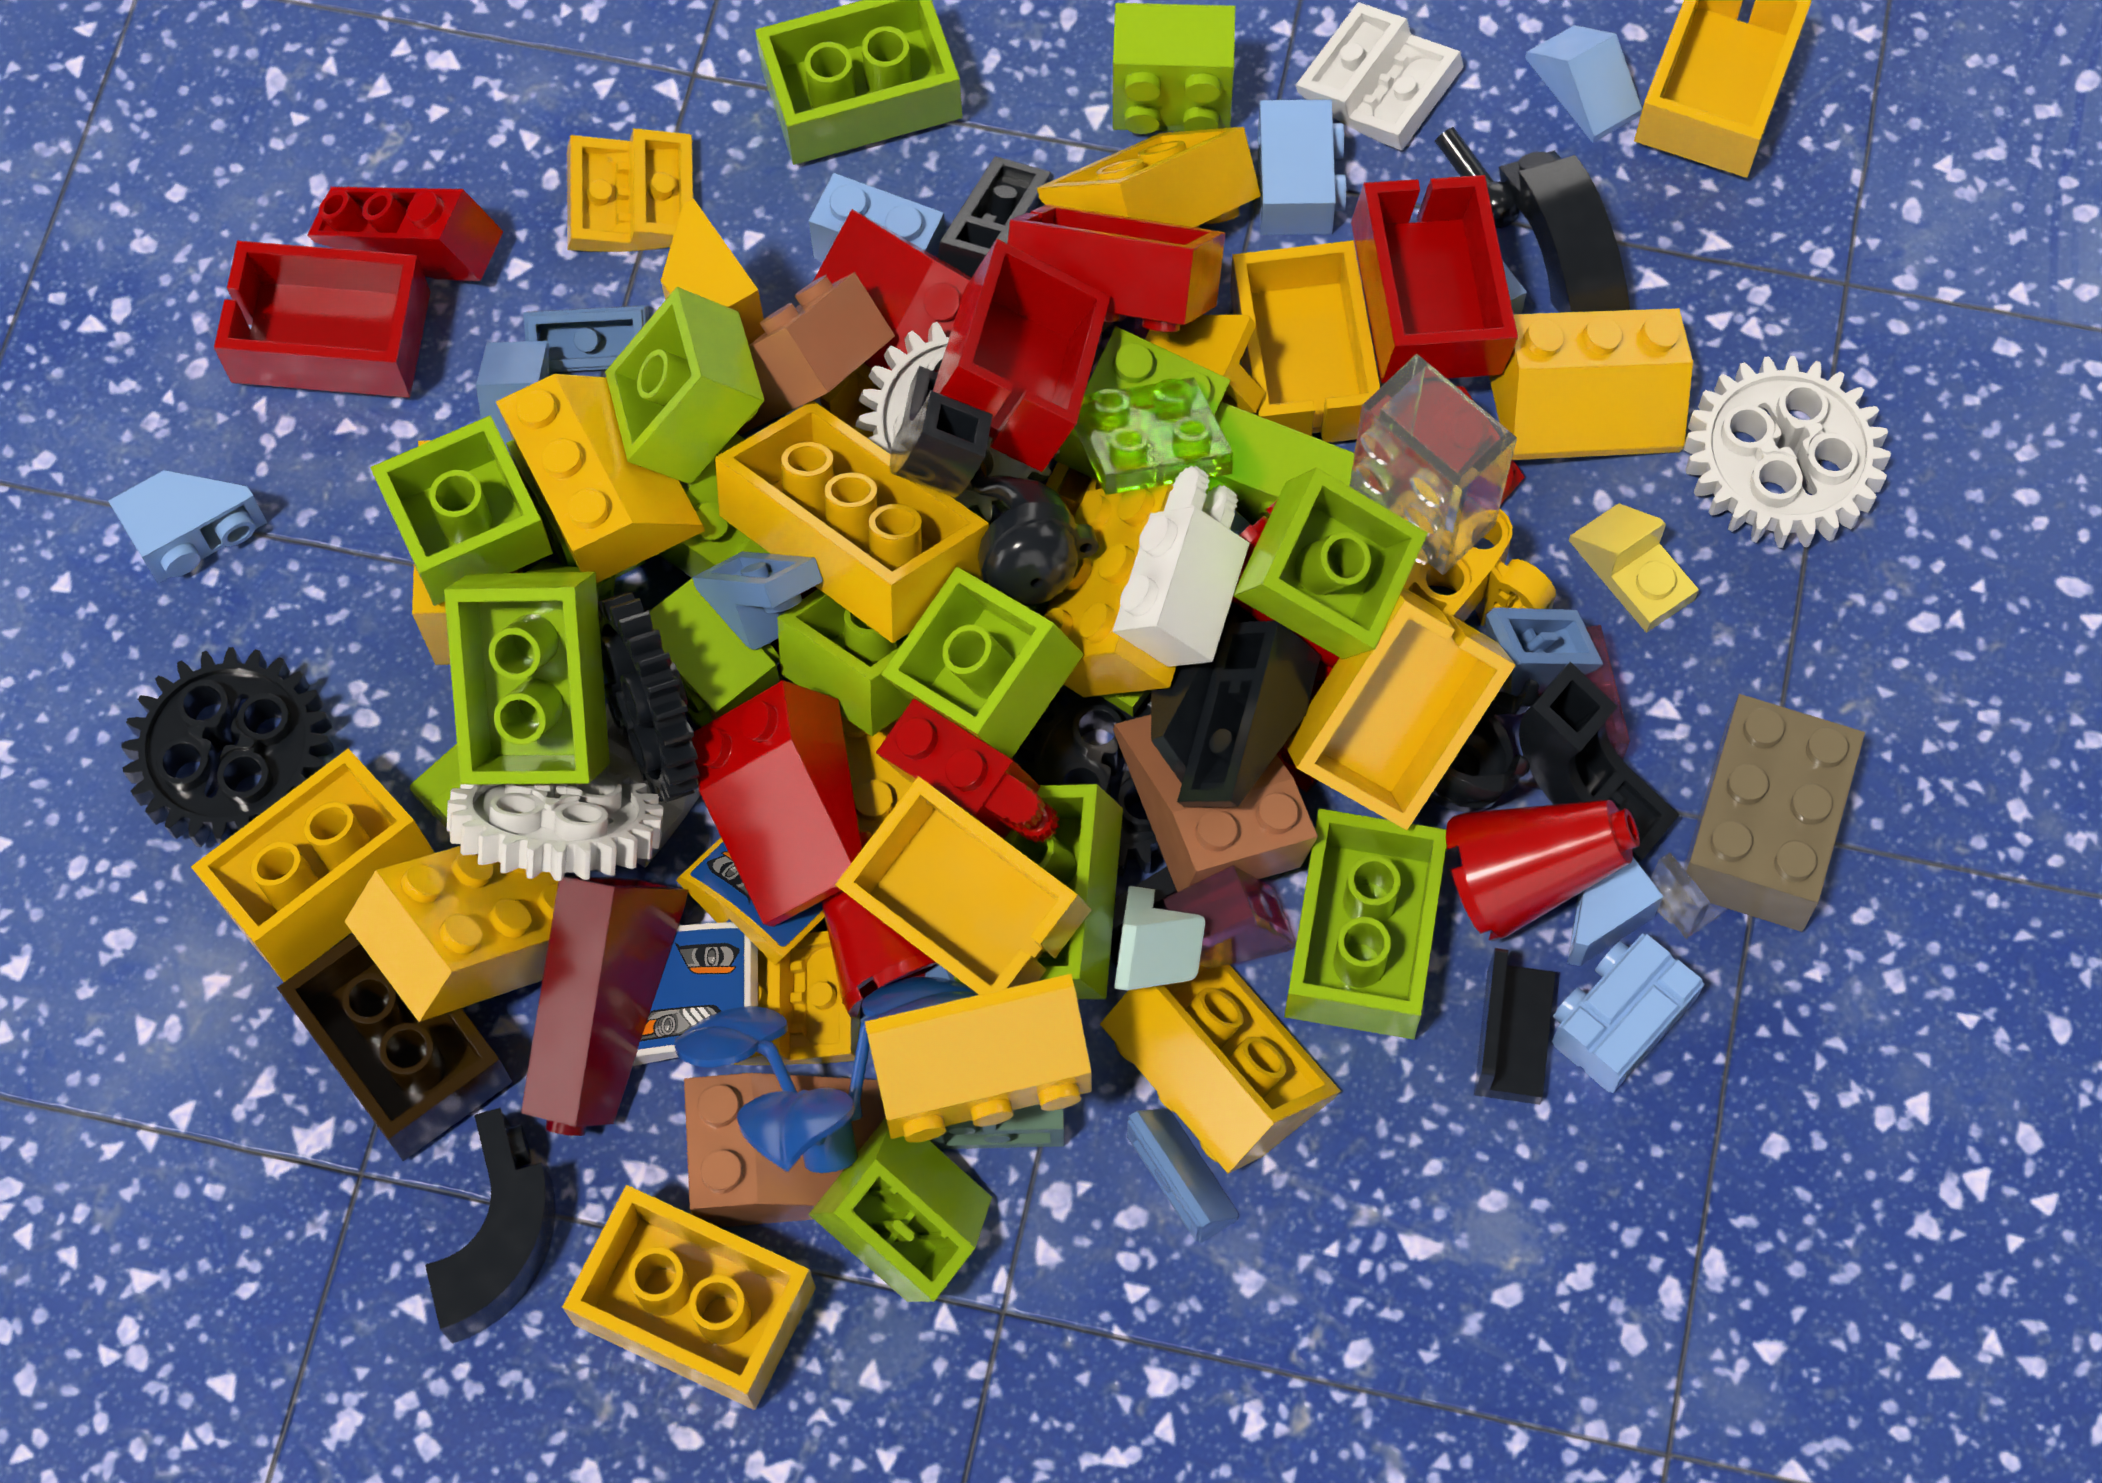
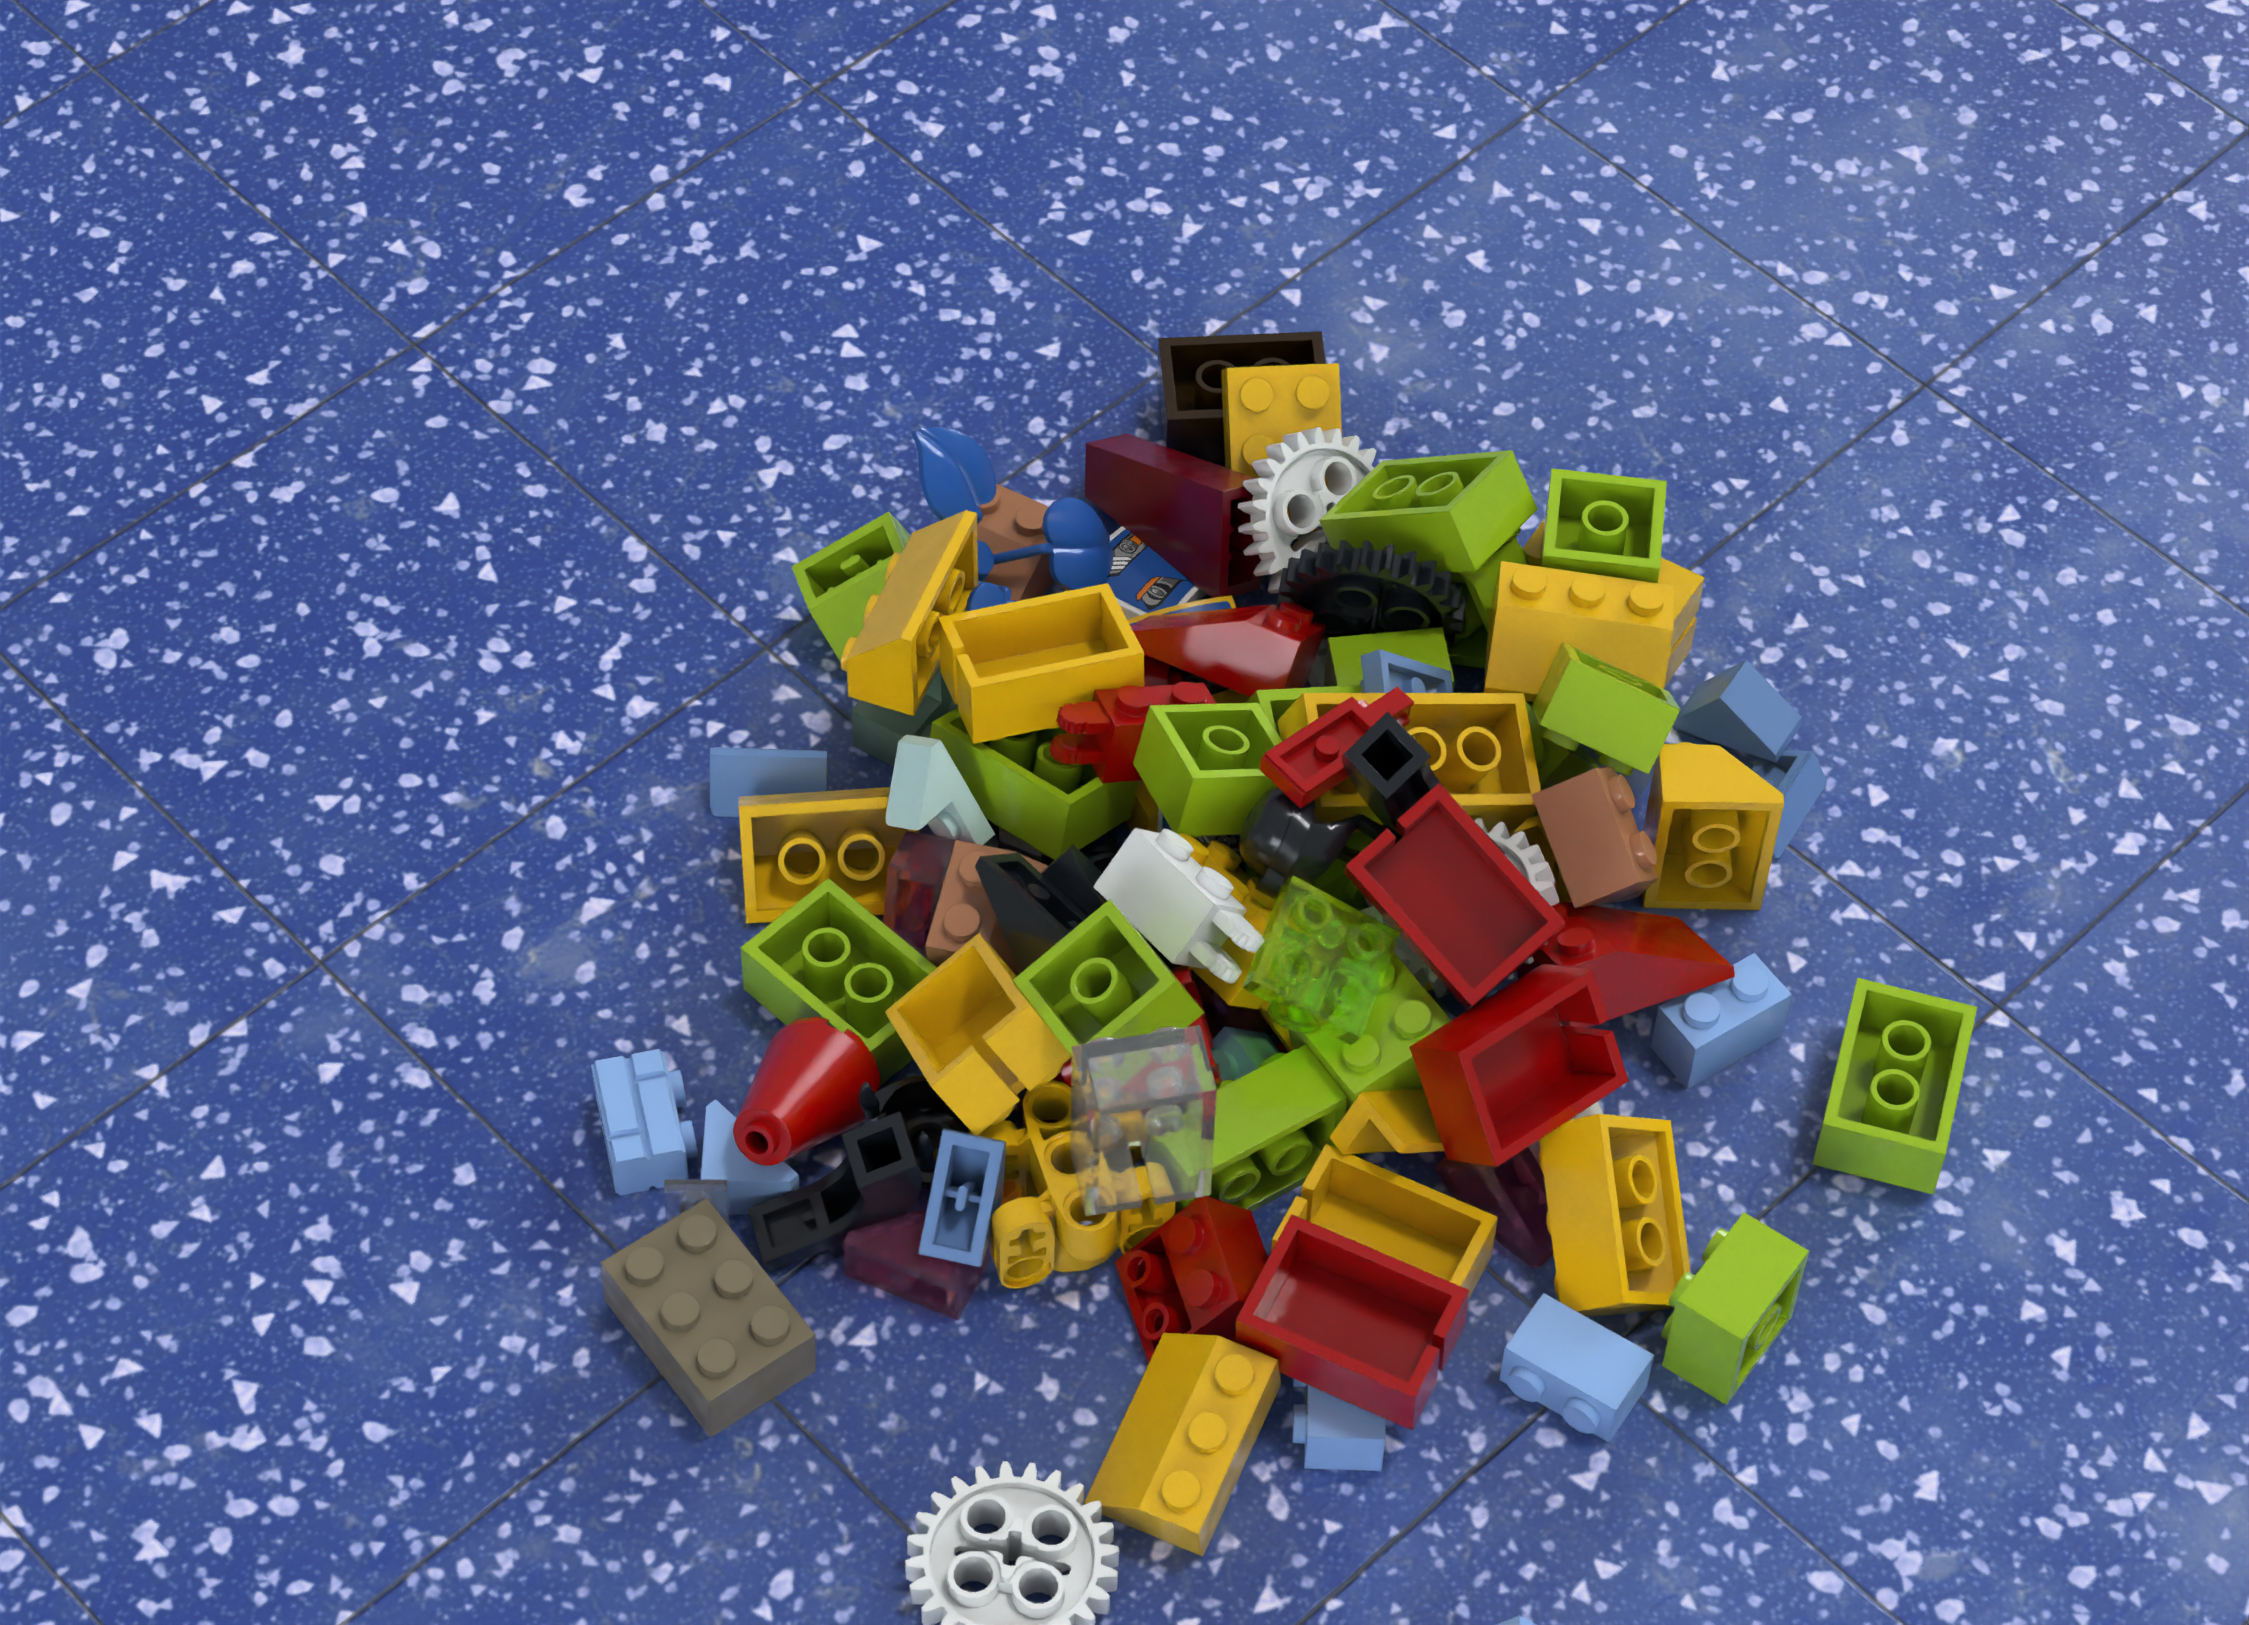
camera: 120 degrees right, 15 degrees down
light blue slope [108,470,267,584] -> none
black gear [121,647,334,847] -> none
yellow slope [191,748,435,982] -> none
red piece [214,241,431,398] -> none
red slope [307,187,504,281] -> none
black arch [425,1108,556,1344] -> none
yellow brick [562,1185,816,1410] -> none
yellow slope [567,128,693,252] -> none
black slope [938,156,1051,277] -> none
white slope [1296,2,1464,151] -> none
black bar [1434,127,1520,228] -> none
black panel [1474,948,1555,1105] -> none
black arch [1499,150,1630,313] -> none
light yellow slope [1569,503,1699,633] -> none
none -> red hinge [1259,686,1414,809]

